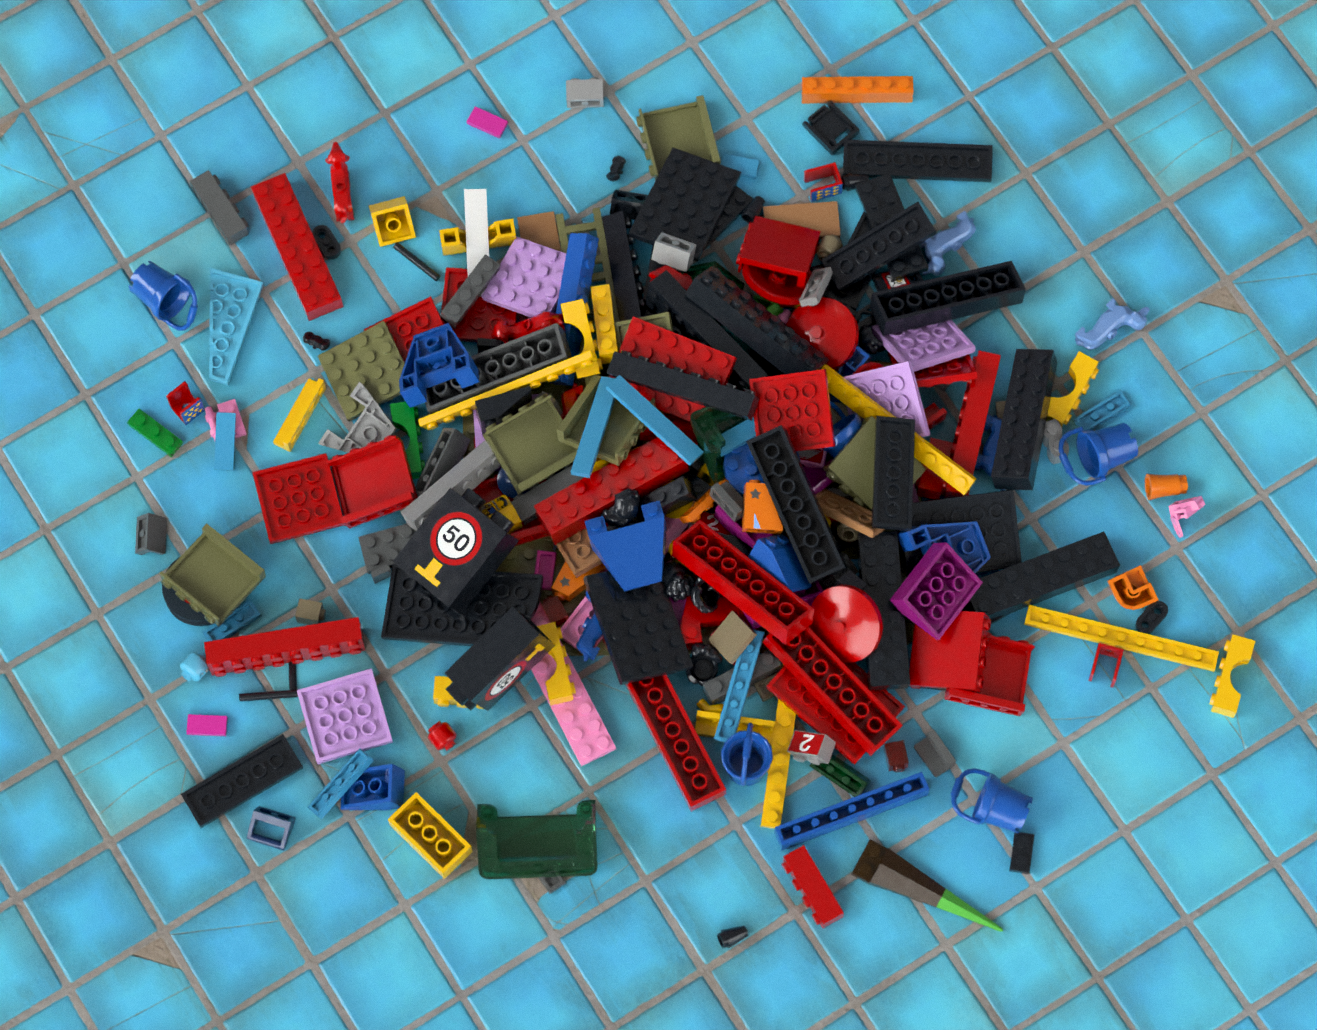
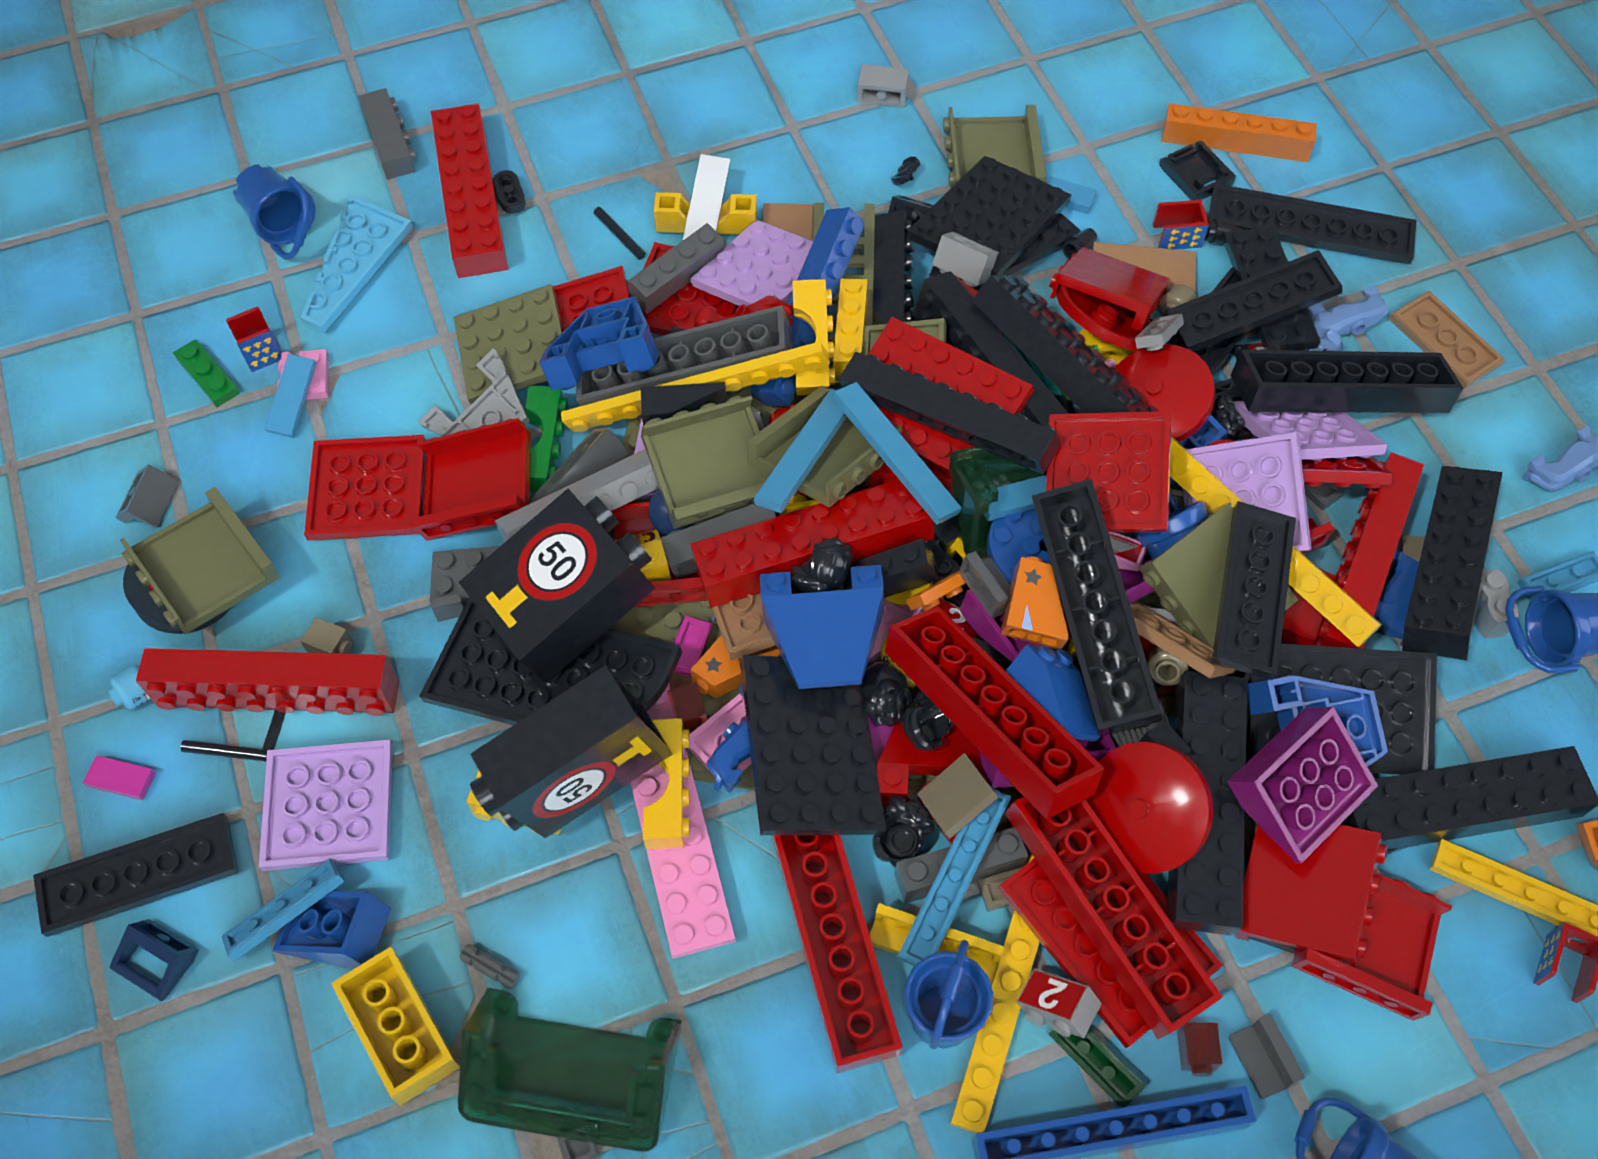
camera: 10 degrees right, 10 degrees down
dark azure tile [202,599,261,641] -> none
yellow fence [273,378,326,452] -> none
black piece [303,332,330,350] -> none
red animal [325,142,354,224] -> none
yellow slope [369,196,416,247] -> none
red head [428,721,457,751] -> none
dark pink tile [467,106,508,139] -> none
yellow arm [696,698,724,714] -> none
yellow arch [1046,351,1099,428] -> none
none -> dark grey axle [460,944,520,989]
none -> medium nougat tile [1389,291,1506,389]

